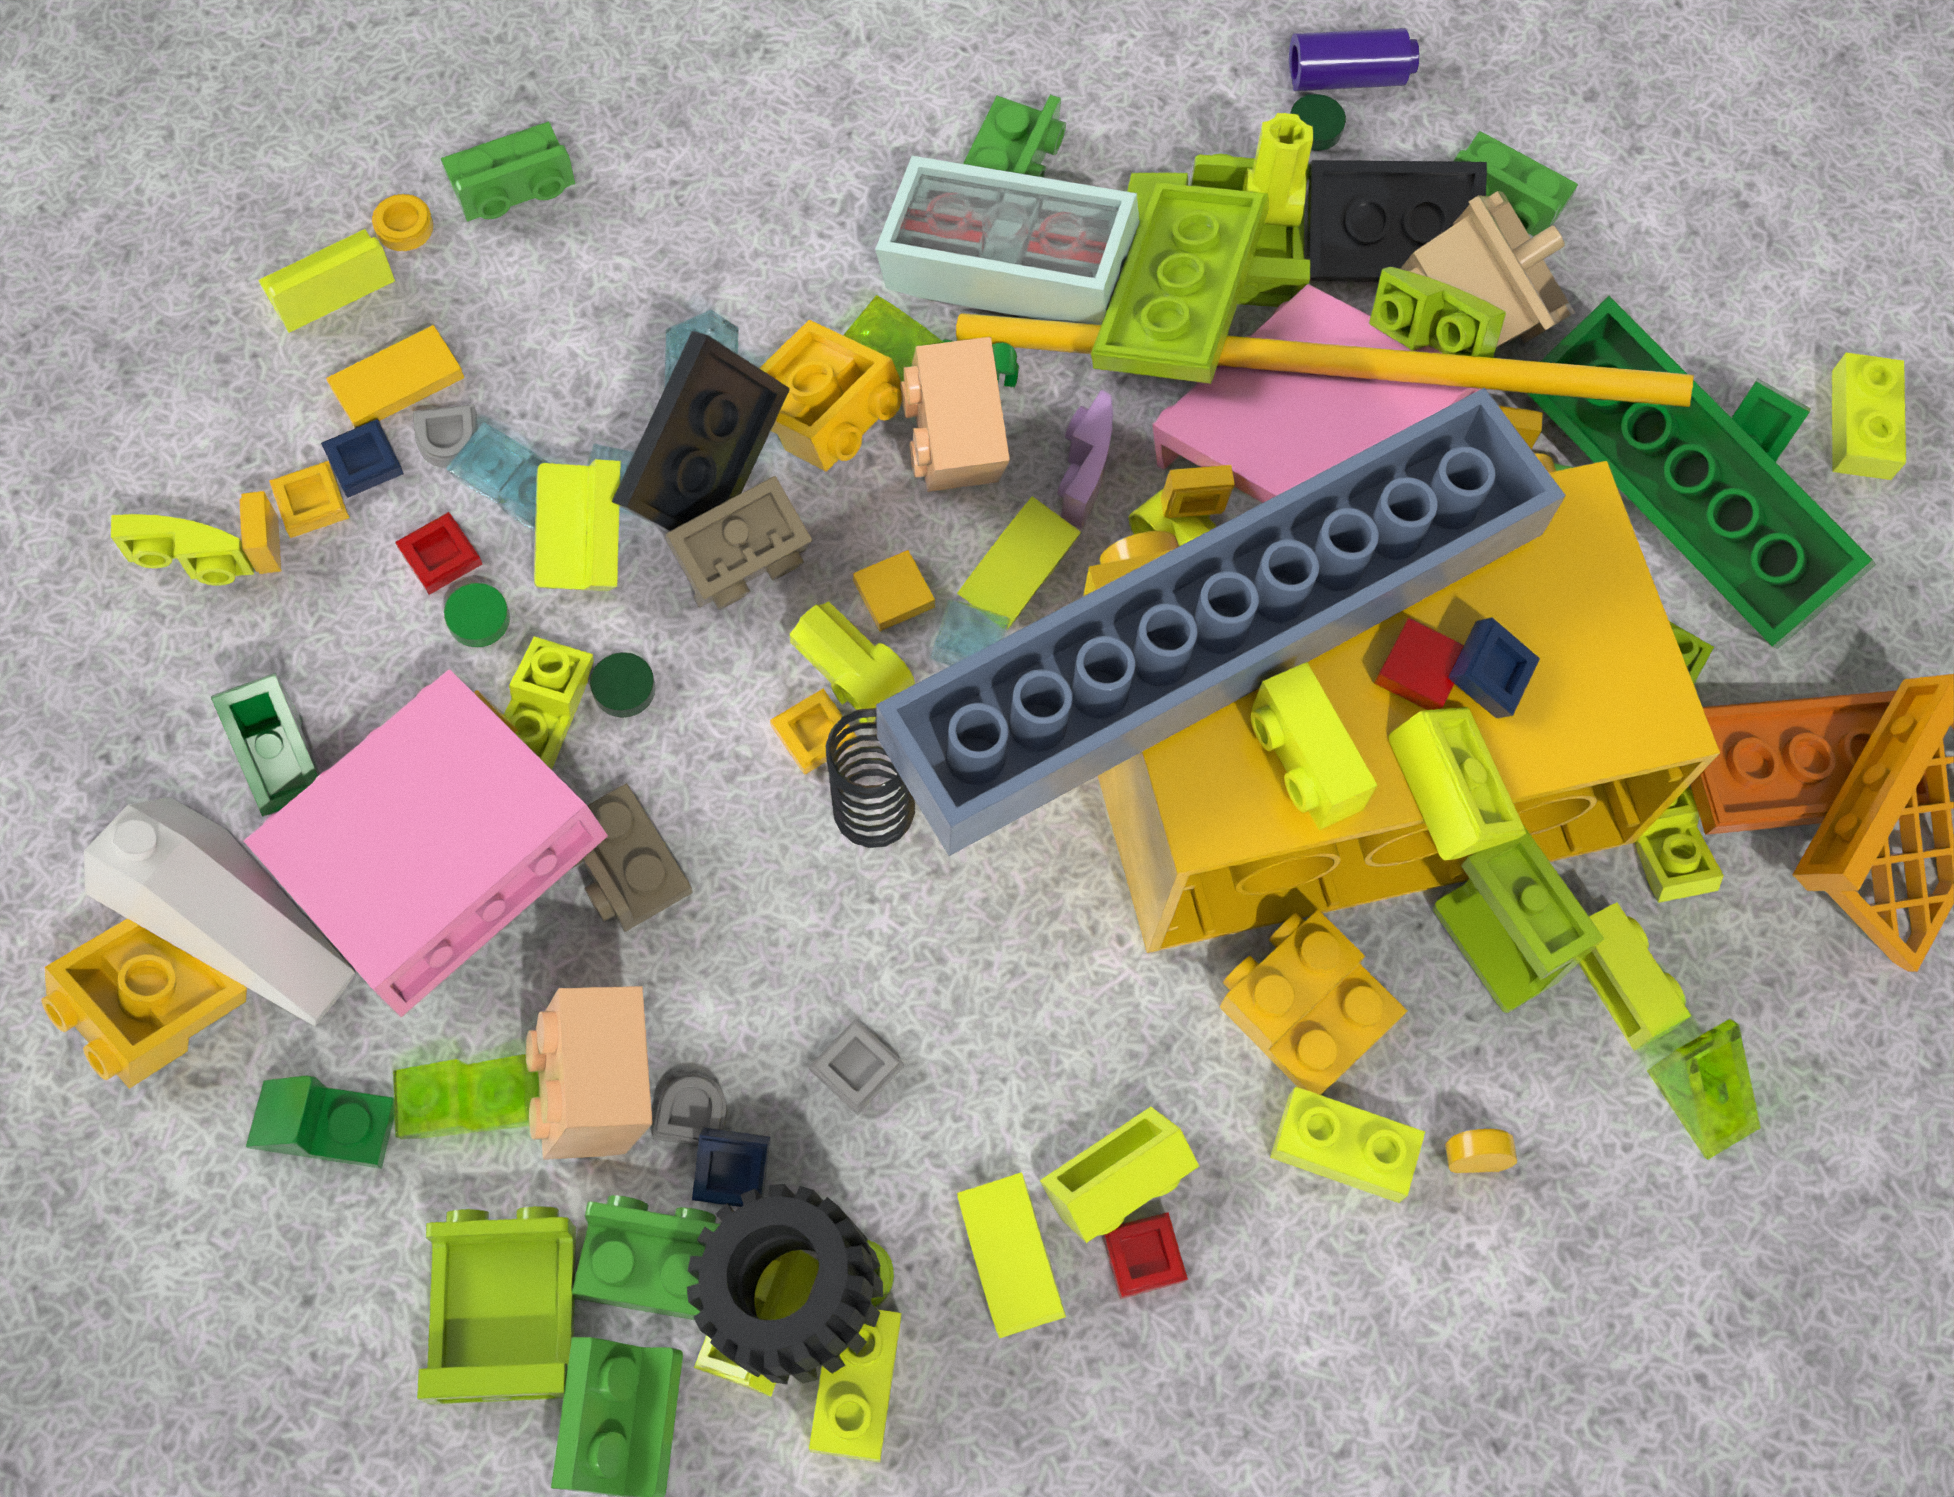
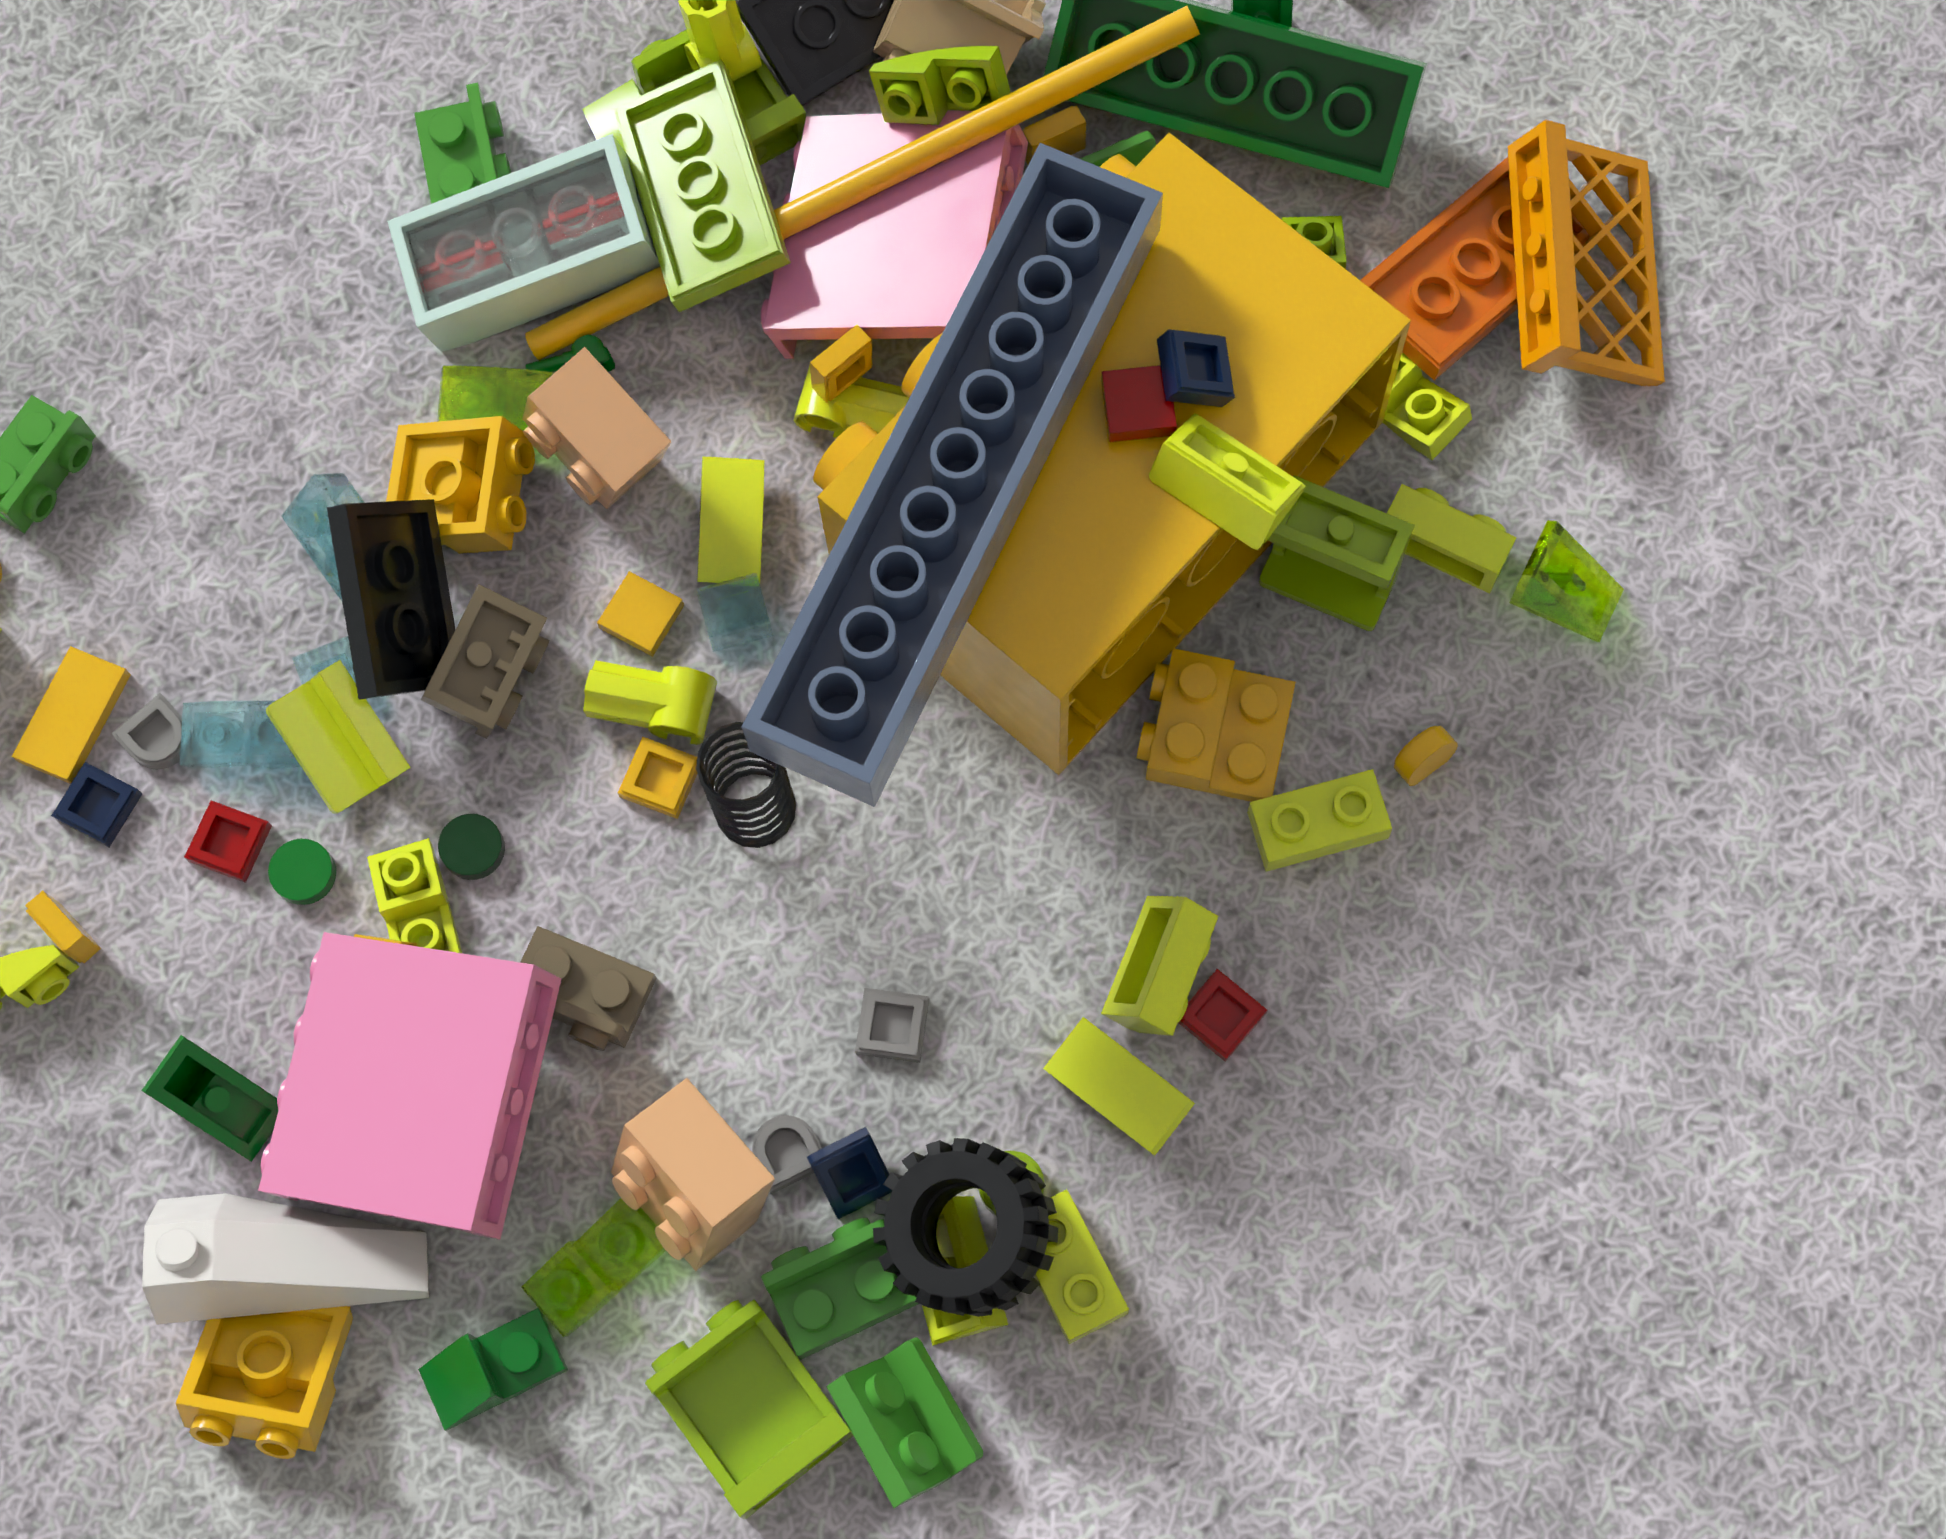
camera: 25 degrees left, 5 degrees up
yellow tile [269,461,350,538] -> none
lavender slope [1057,390,1113,530] -> none
neon yellow piece [1251,662,1378,830] -> none

